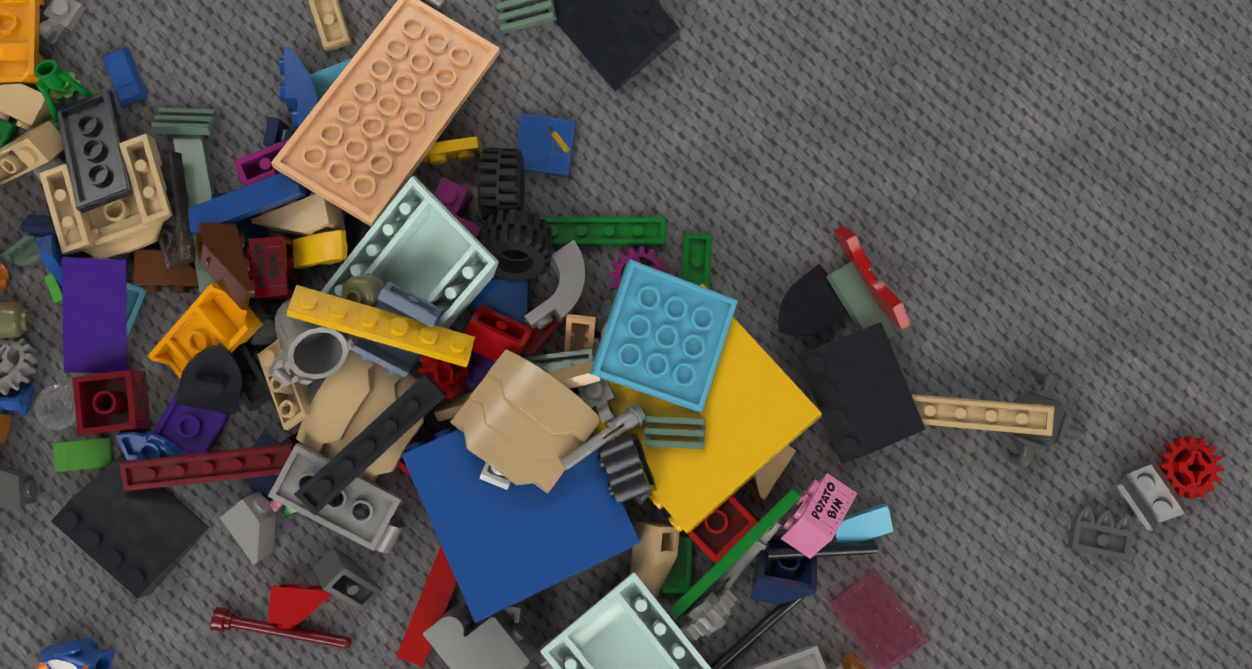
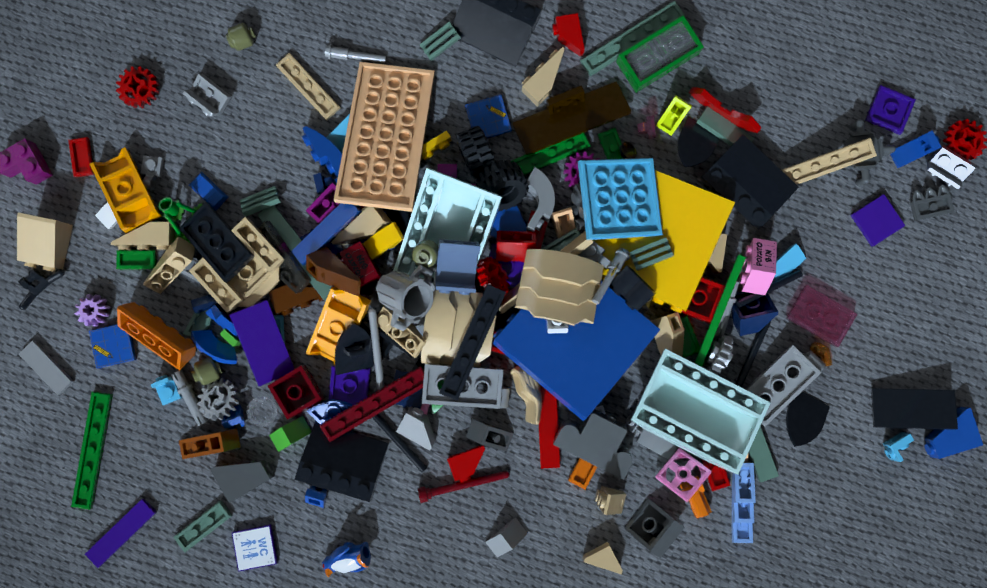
camera: 25 degrees left, 0 degrees up
yellow plate [286,285,475,367] -> none
none -> blue tile [191,330,237,364]
none -> blue tile [305,485,327,508]
none -> light grey bar [368,308,385,391]
none -> black bar [372,414,427,473]
none -> tan hair [510,366,542,425]
none -> dark brown bracket [513,82,631,155]
none -> tan slope [522,47,564,107]
none -> red slope [552,13,585,56]
none -> sand green tile [580,0,685,77]
none -> brick [616,15,704,93]
none -> black piece [619,142,636,159]
none -> clear pink tile [637,115,656,139]
none -> neon yellow slope [656,95,692,136]
none -> dark purple tile [850,194,905,247]
none -> dark purple tile [865,85,916,135]
none -> blue bracket [890,130,941,168]

